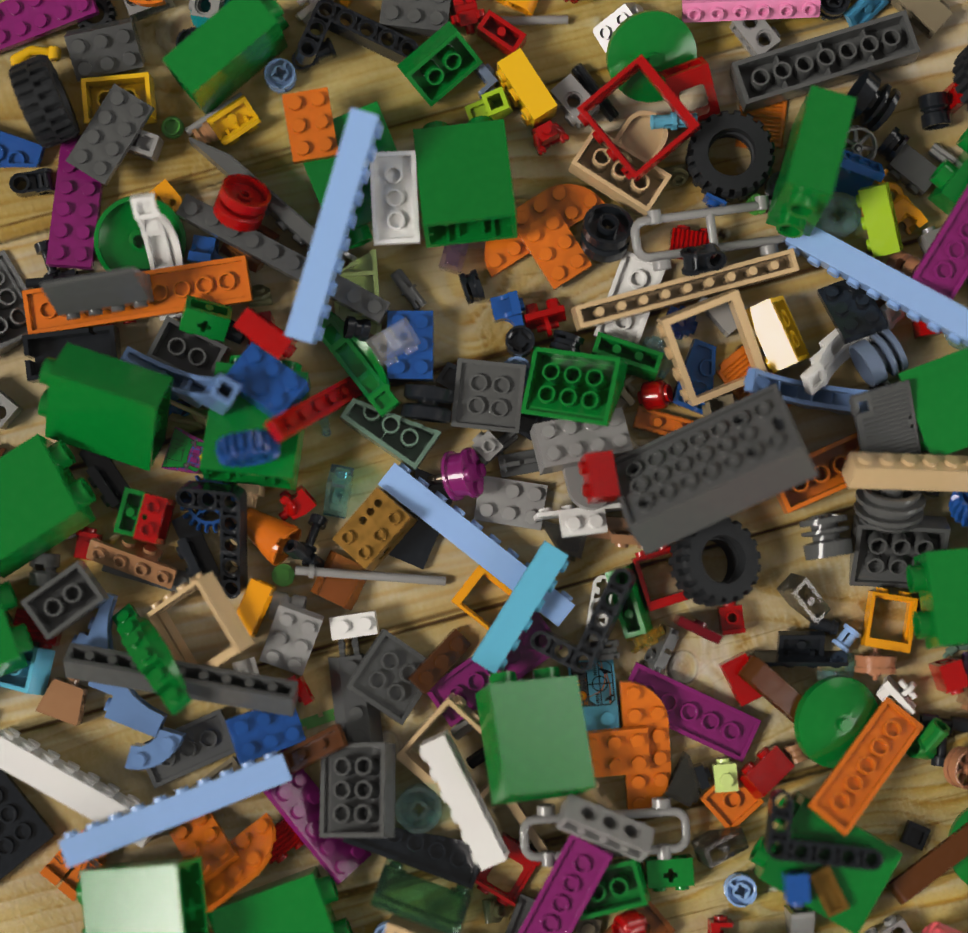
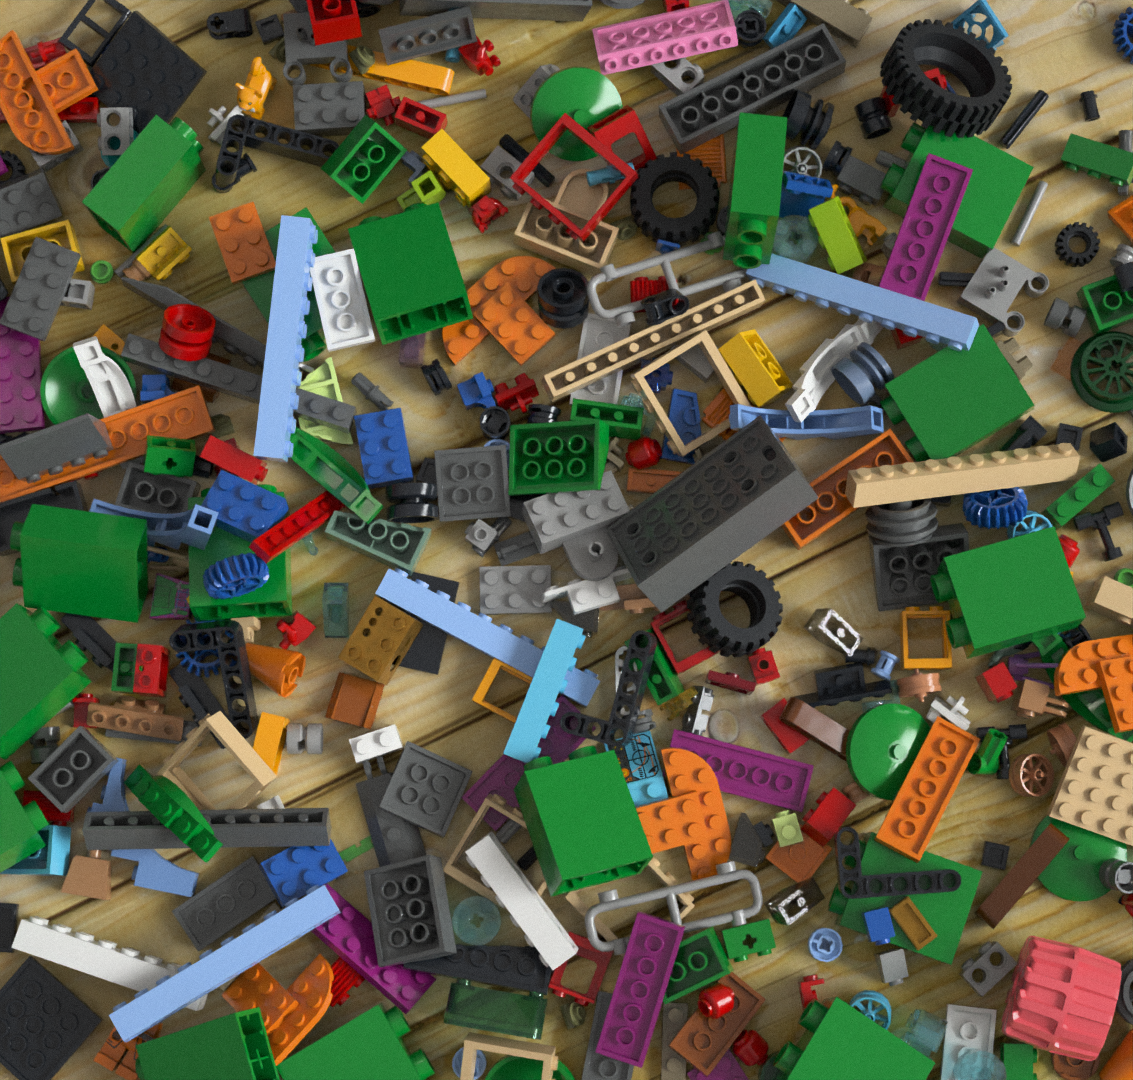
camera: 15 degrees left, 5 degrees down
medium blue brick [125,727,187,770] -> none
light grey plate [259,601,324,676] -> none
light blue wheel [264,58,296,93] -> none
bright green plate [272,564,295,587] -> none
reddish brown plate [279,724,349,775] -> none
black bar [284,513,328,568] -> none
red bracket [287,675,315,706] -> none
light grey bar [295,564,446,586] -> none
black wheel [343,316,371,342] -> none
clear brick [366,317,421,367] -> none
reddish brown plate [408,628,472,694] -> none
magenta wheel [428,448,486,501] -> none
light grey brick [556,794,655,862] -> none
red brick [578,450,620,504] -> none
dark grey wheel [799,513,854,561] -> none
black plate [817,279,888,344] -> none
dark grey window [849,380,922,454] -> none

